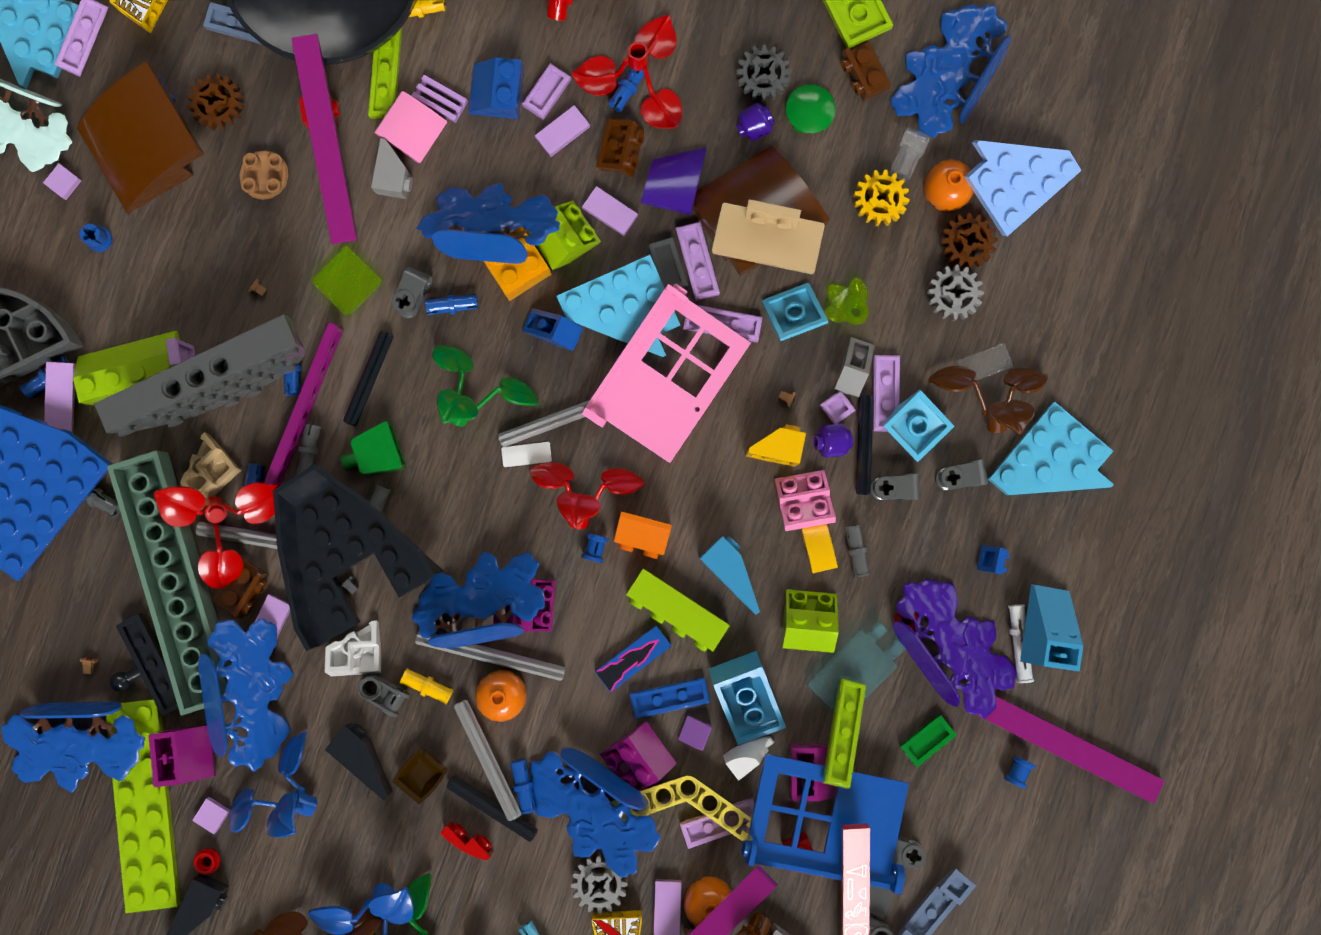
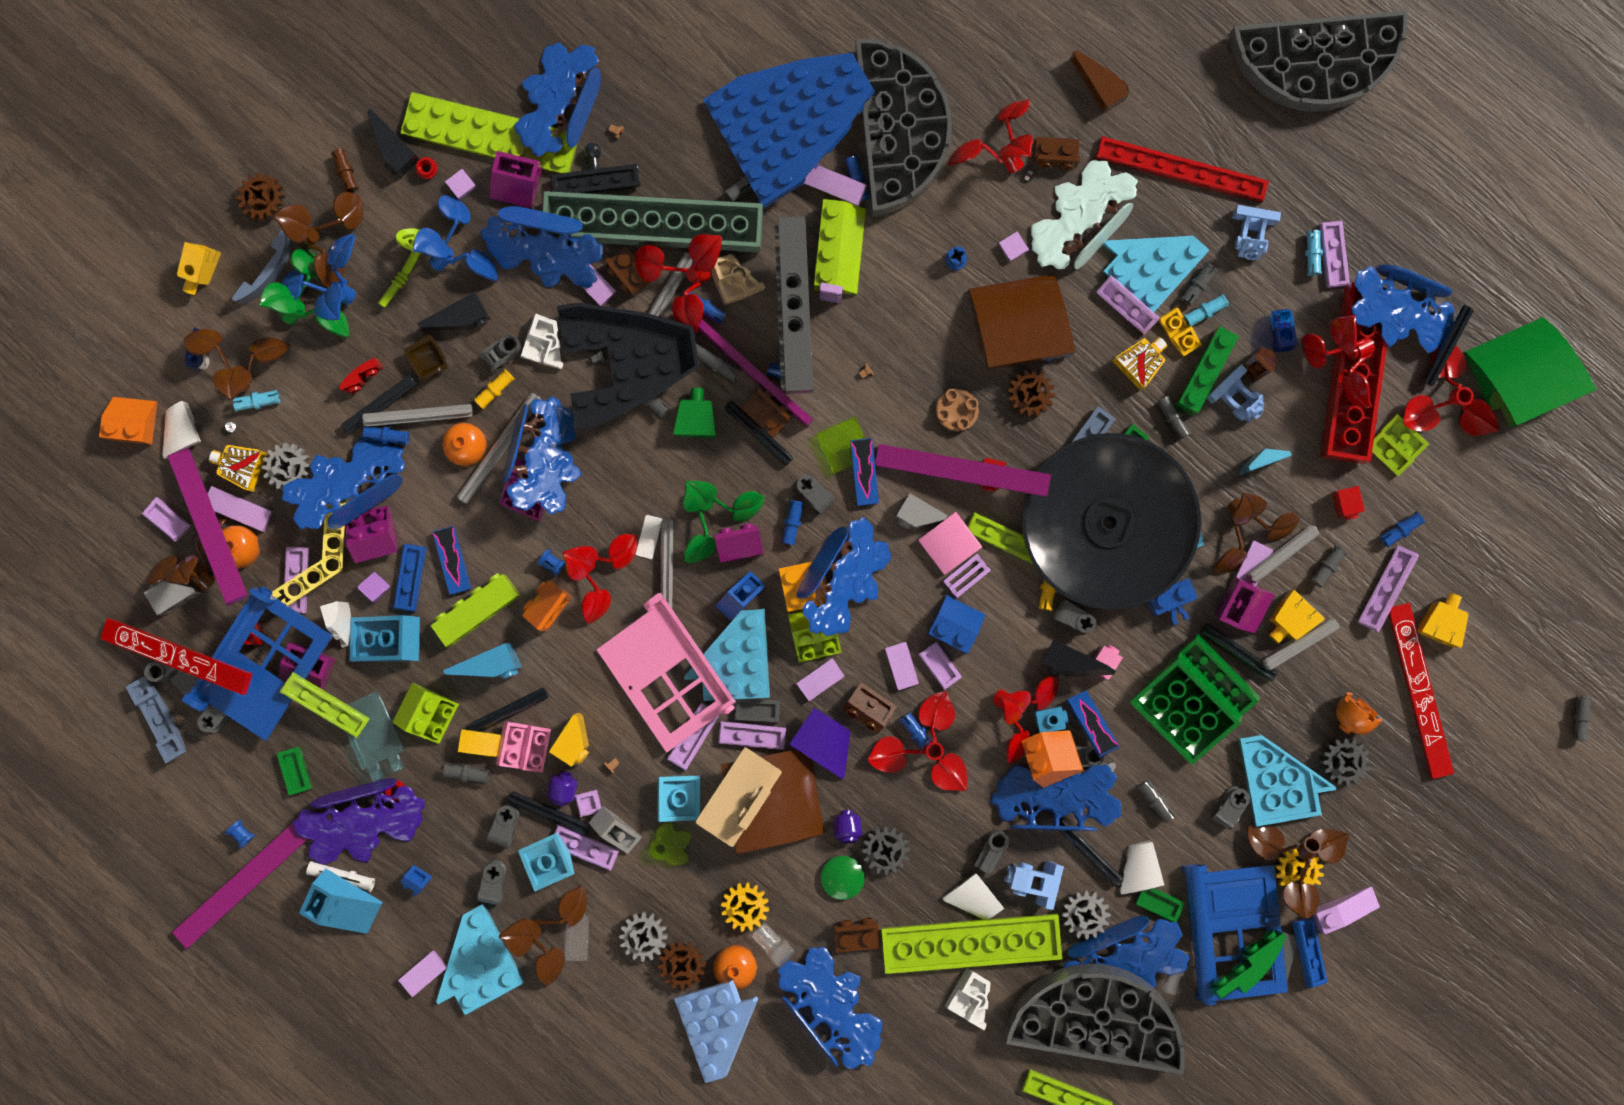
camera: 110 degrees right, 0 degrees up
none -> lime dish [378,228,421,308]
none -> lavender tile [398,950,447,997]
none -> black axle [467,688,549,732]
none -> magenta slope [714,523,764,563]
none -> reddish brown bracket [741,388,791,438]
none -> tile [850,438,879,506]

